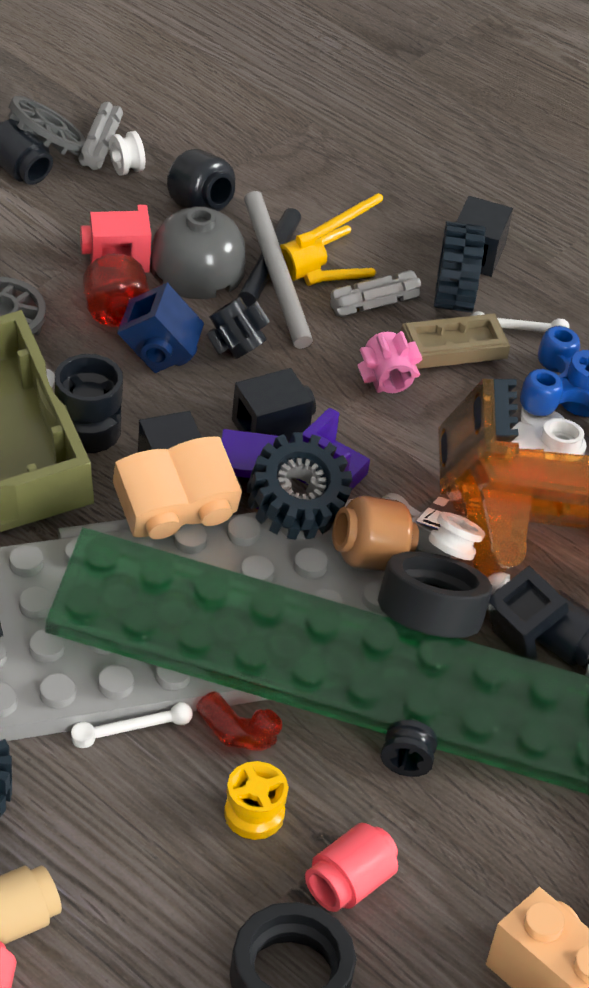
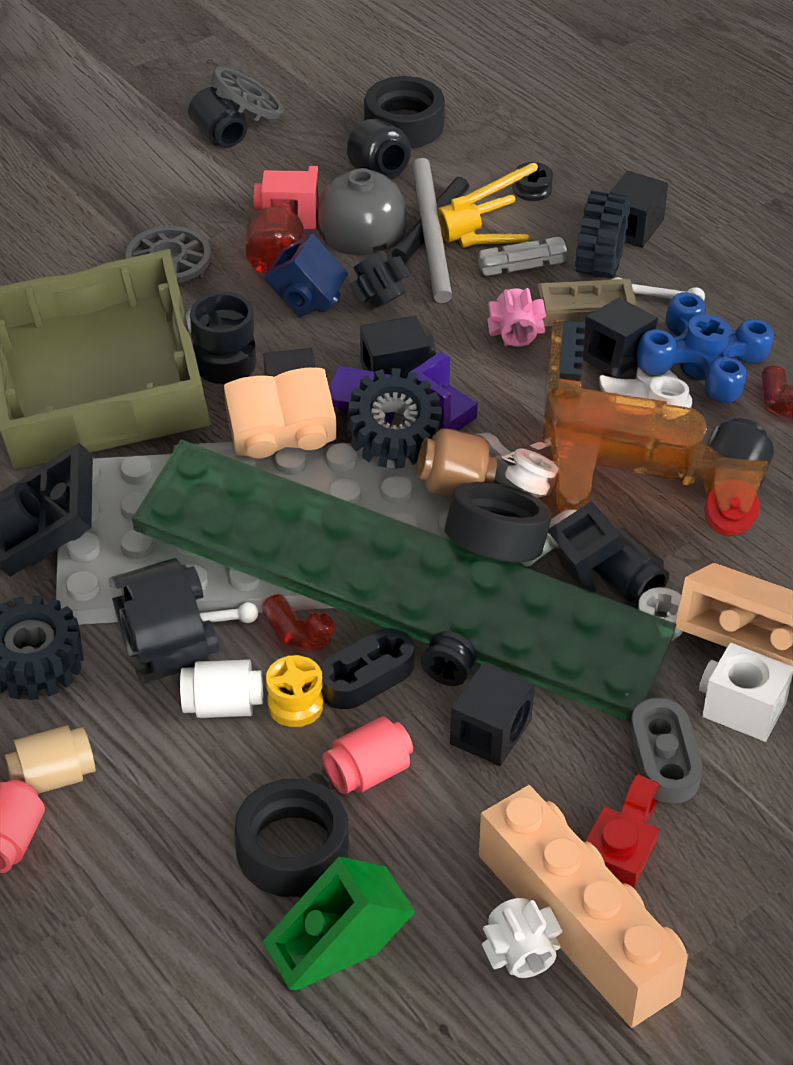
camera: 15 degrees right, 0 degrees up
light grey axle [78,101,123,170] -> none
white bush [109,131,146,175] -> none
none -> black brick [109,558,219,684]
none -> white brick [180,659,263,718]
none -> black beam [320,628,414,709]
none -> black tyre [364,76,445,148]
none -> black brick [450,662,535,766]
none -> black bush [513,162,553,201]
none -> black brick [582,297,658,378]

